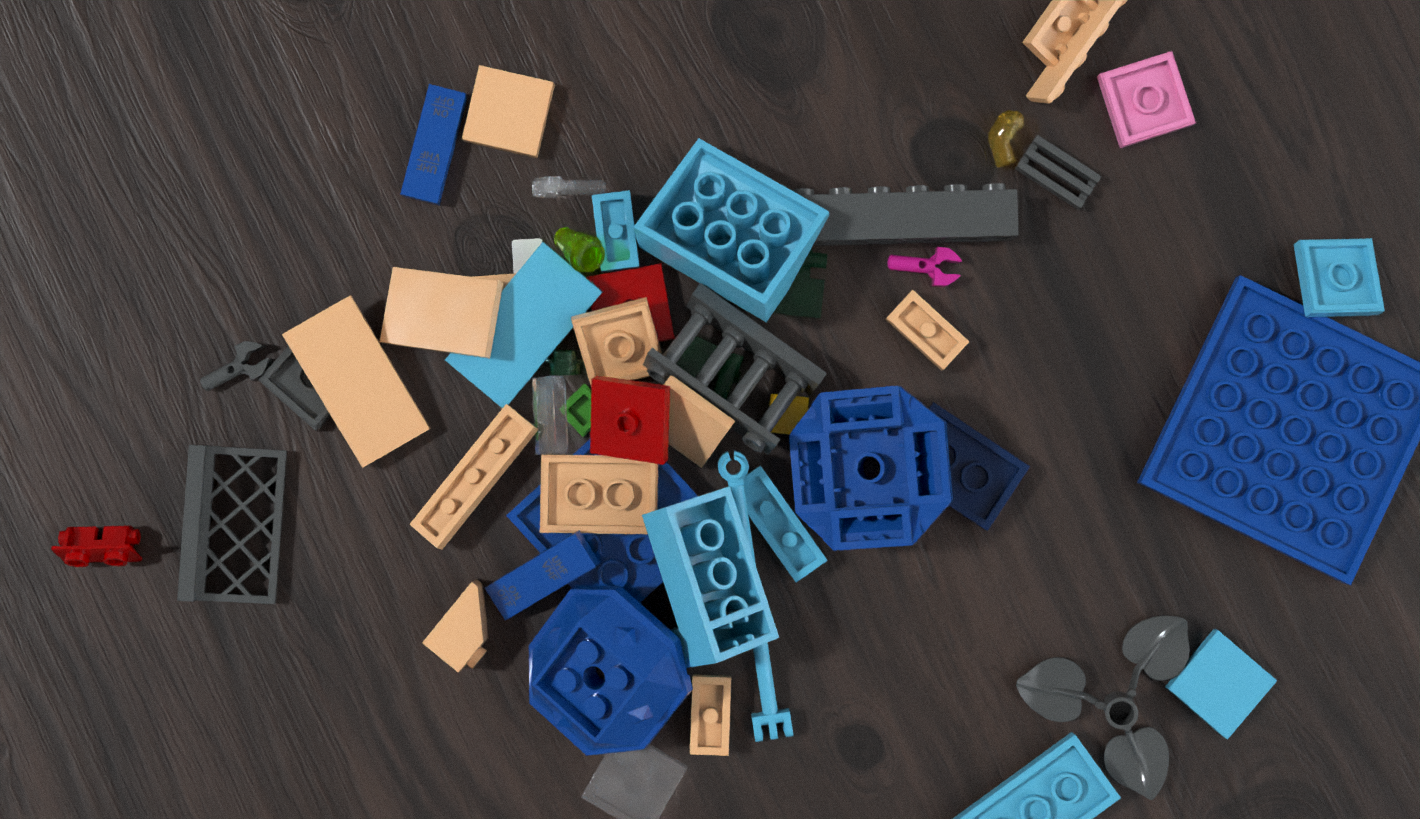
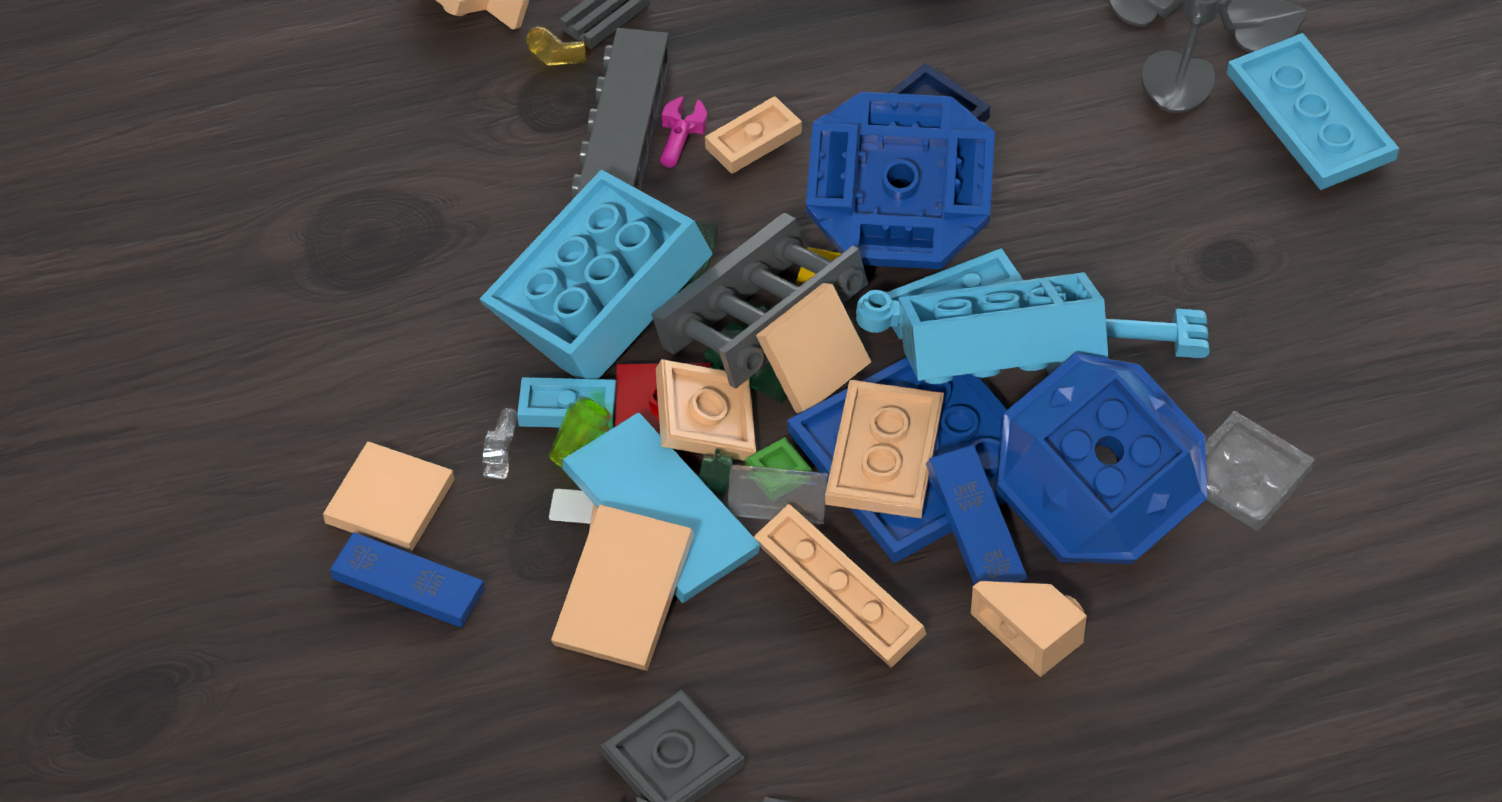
camera: 80 degrees left, 35 degrees down
light nougat tile [282,295,430,468] -> none
red plate [590,375,670,465] -> none
light nougat plate [690,674,731,756] -> none

